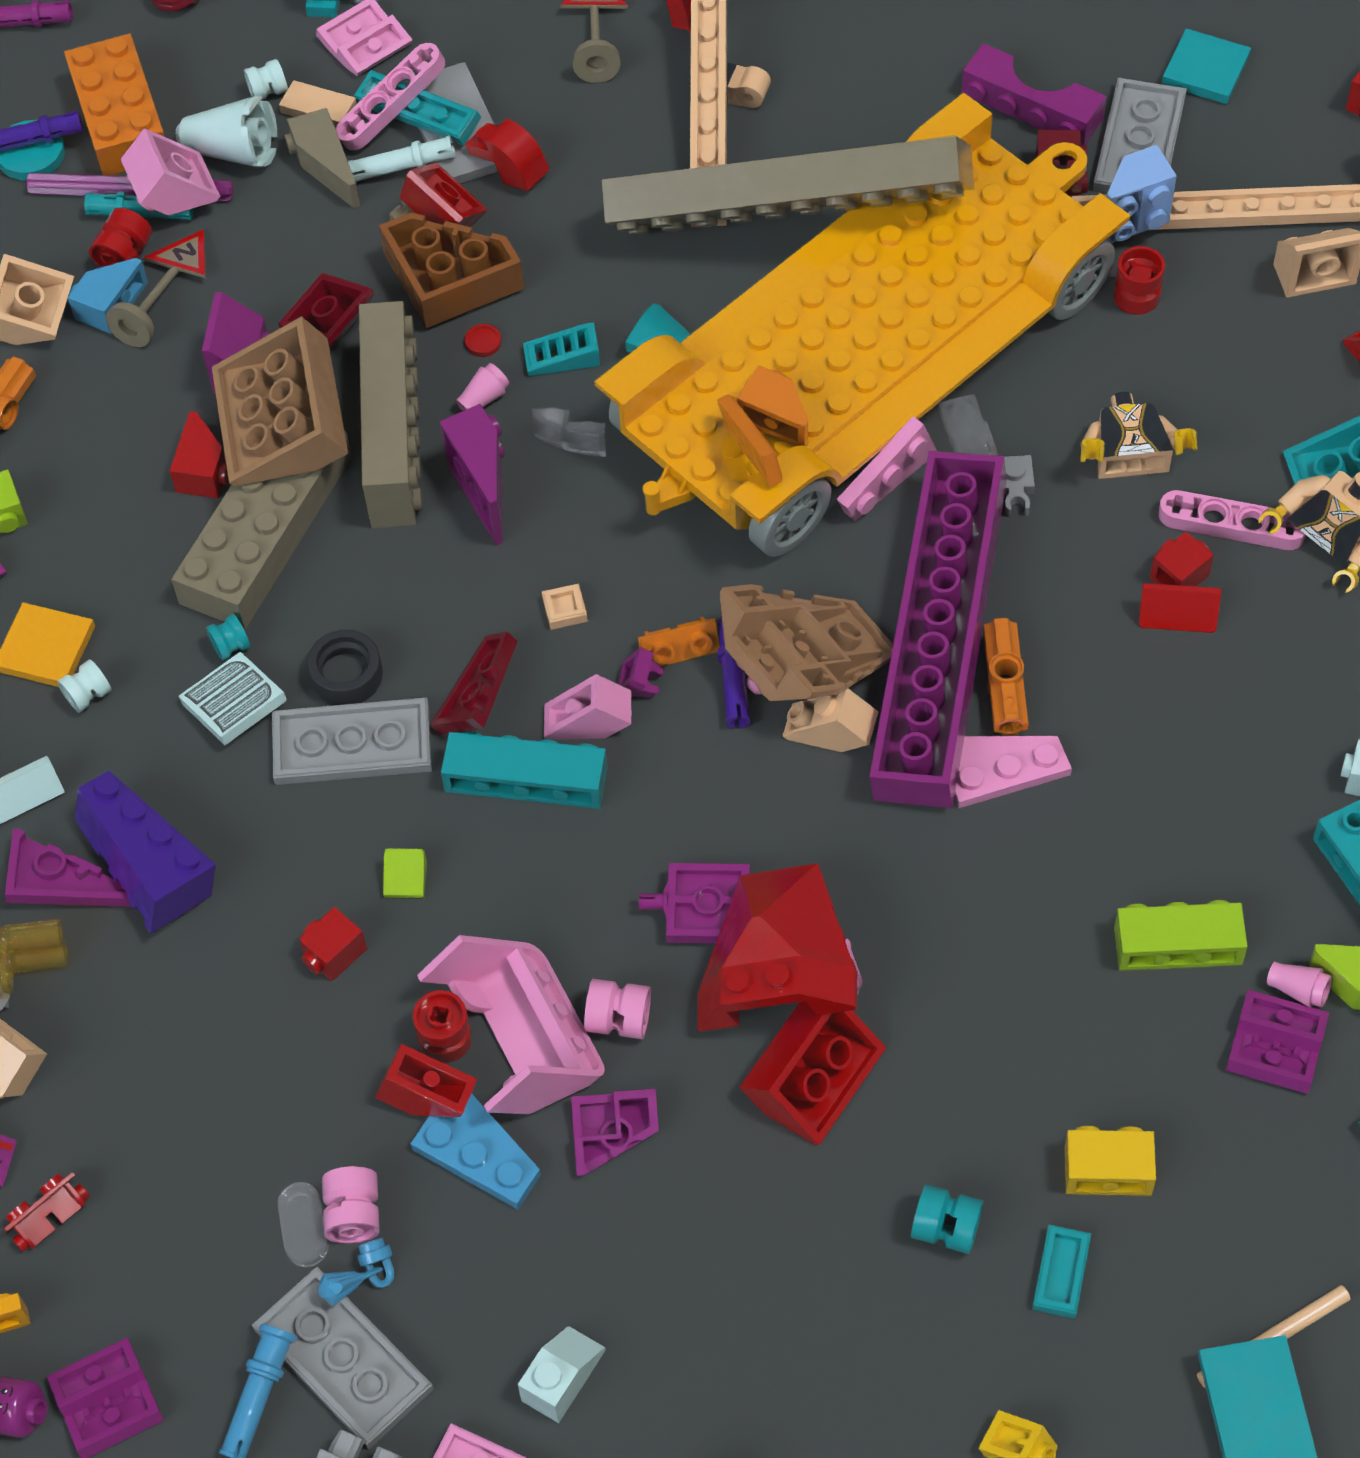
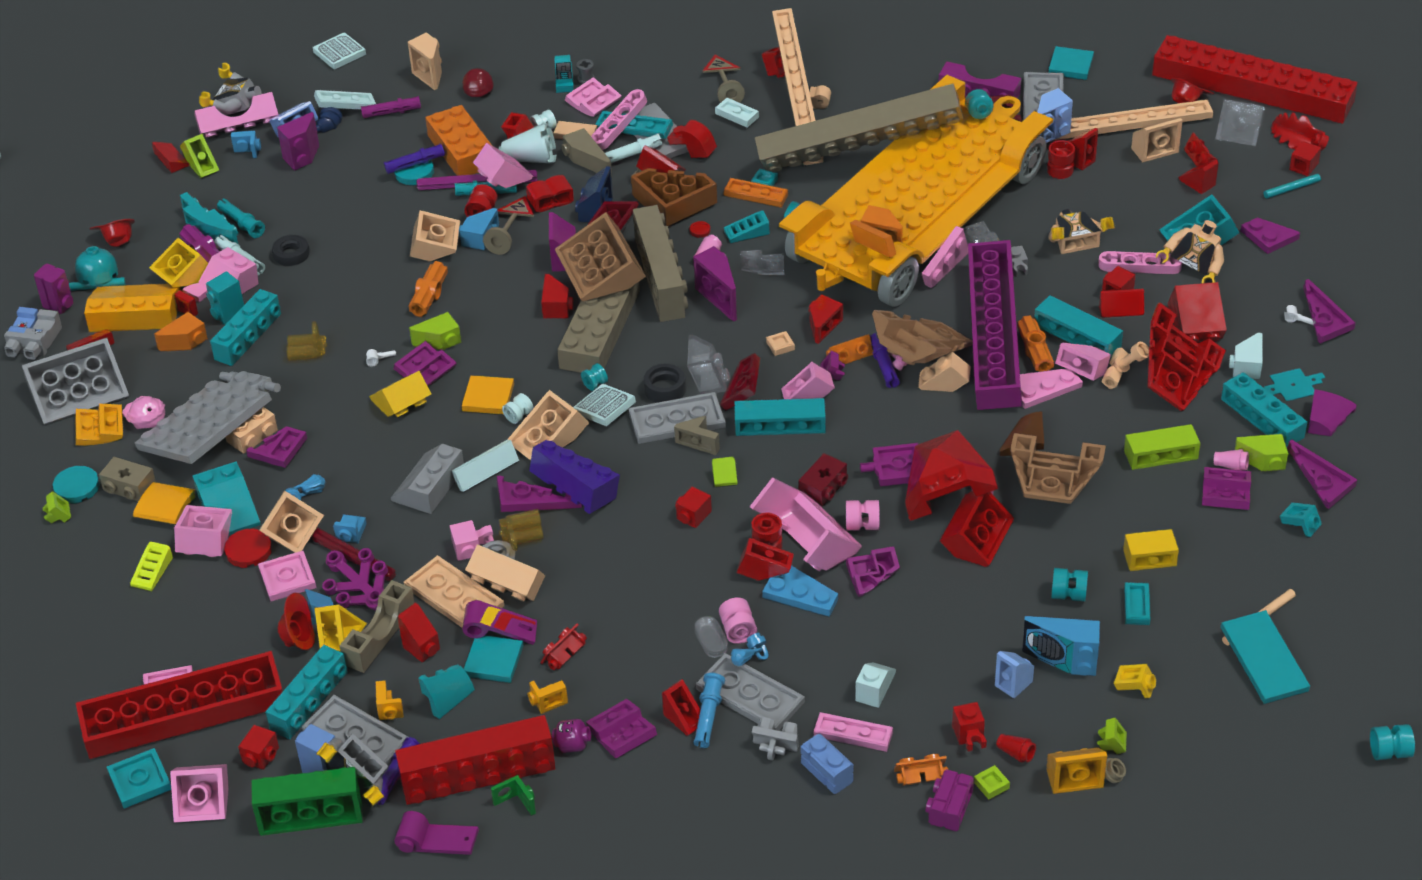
camera: 10 degrees left, 15 degrees down
none -> red brick [501,112,534,139]
none -> light nougat slope [508,390,589,460]
none -> red brick [526,175,574,212]
none -> dark blue slope [575,166,613,223]
none -> red slope [662,679,700,735]
none -> dark tan slope [674,416,720,455]
none -> clear slope [687,335,730,394]
none -> light aqua plate [715,98,759,128]
none -> orange tile [724,178,788,208]
none -> teal tile [751,169,778,186]
none -> dark red brick [798,453,848,507]
none -> red slope [808,294,843,344]
none -> teal head [965,89,994,119]
none -> light blue slope [995,651,1034,698]
none -> reddish brown slope [999,411,1044,456]
none -> medium nougat wedge [1010,433,1106,504]
none -> dark azure slope [1022,616,1100,676]
none -> teal brick [1034,295,1123,358]
none -> bright pink slope [1055,343,1111,381]
none -> red slope [1069,128,1098,170]
none -> light nougat bar [1102,342,1149,389]
none -> red wedge [1148,303,1226,411]
none -> red slope [1168,282,1227,342]

